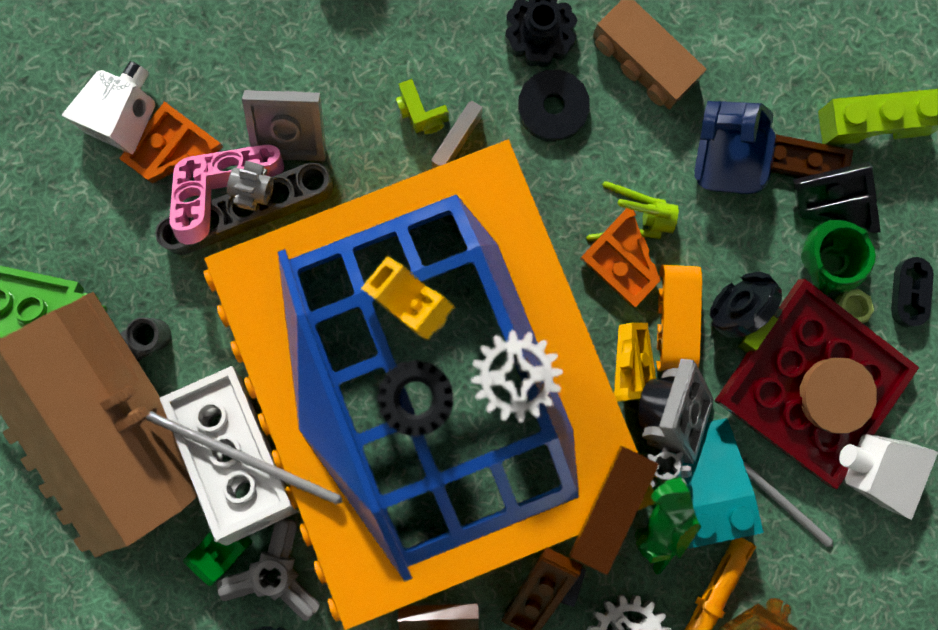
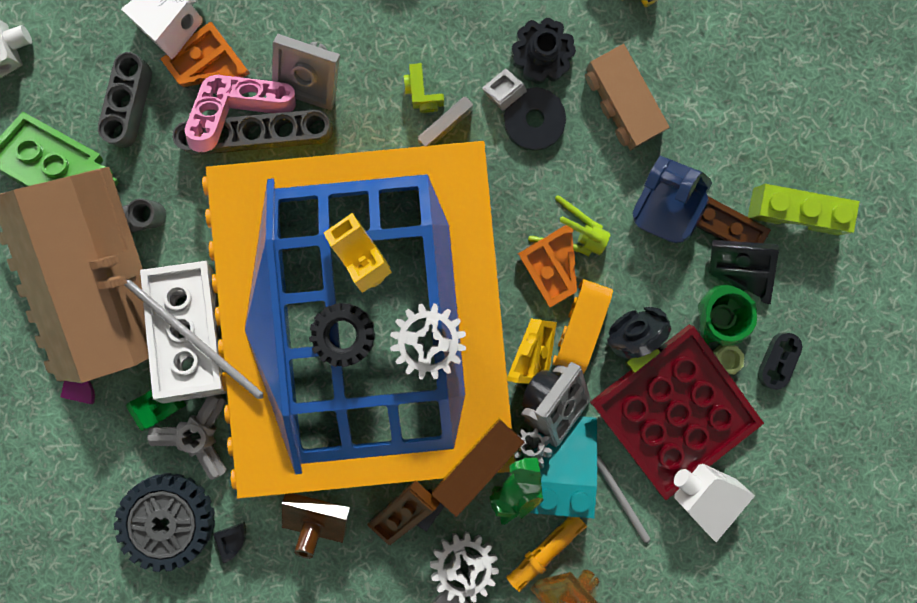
camera: 20 degrees right, 5 degrees up
light grey gear [227,161,274,211] -> none
medium nougat tile [800,358,877,433] -> none
none -> magenta tile [60,381,95,404]
none -> dark grey beam [98,52,152,148]
none -> light grey tile [482,68,527,111]

